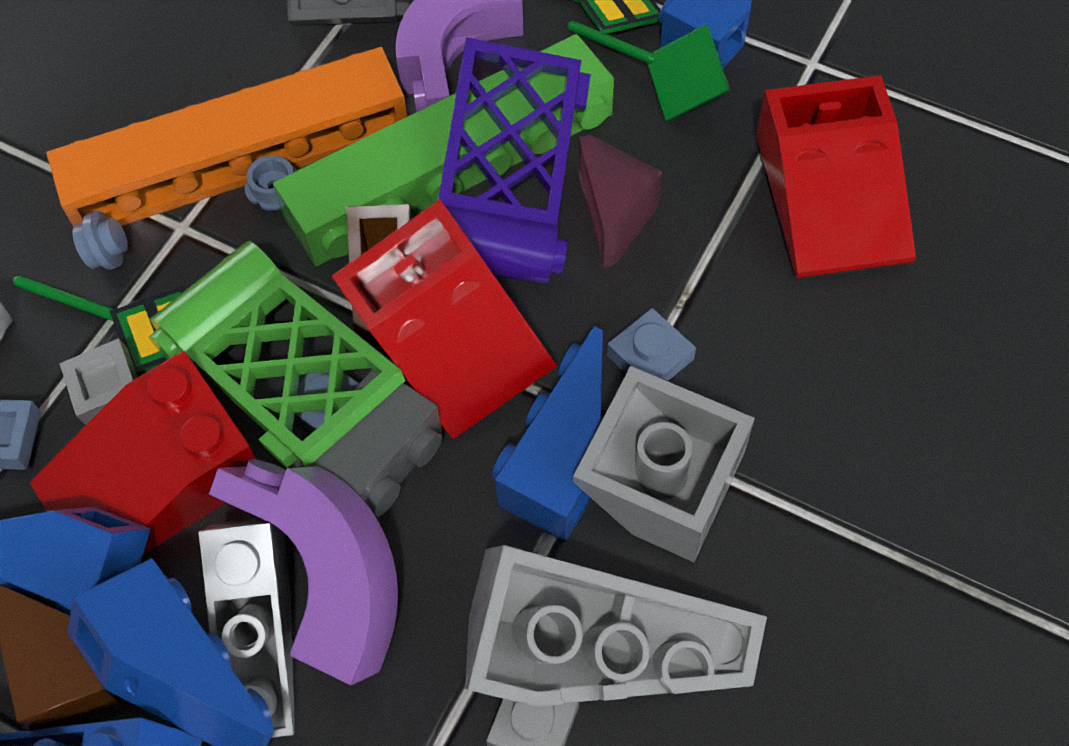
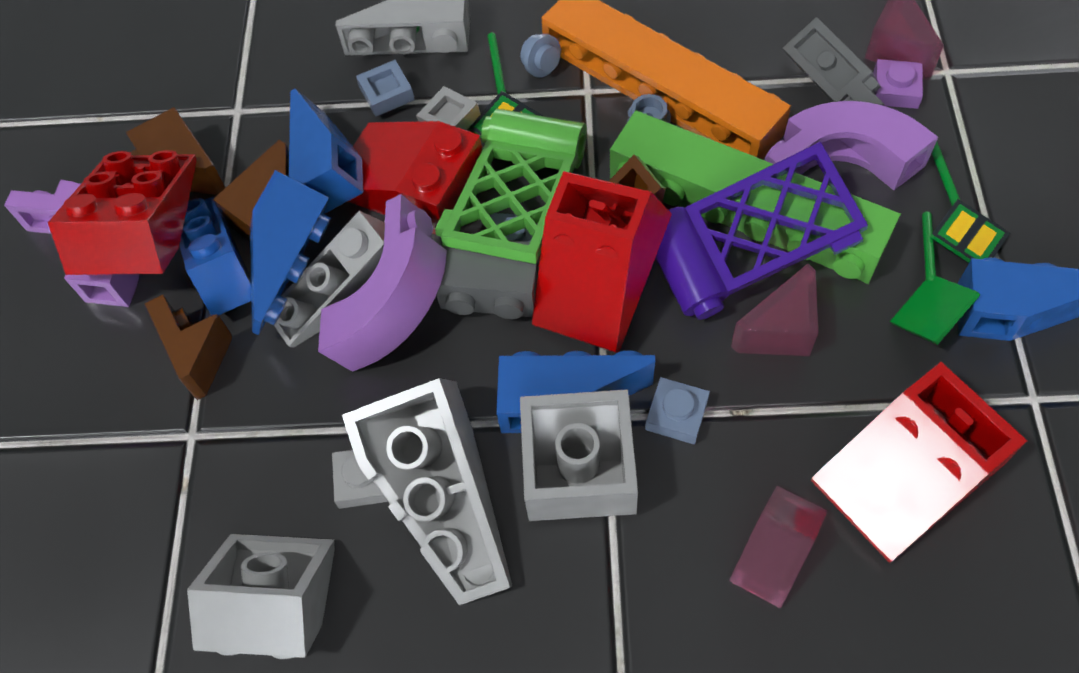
camera: 65 degrees right, 0 degrees up
none -> clear pink slope [730,486,827,608]

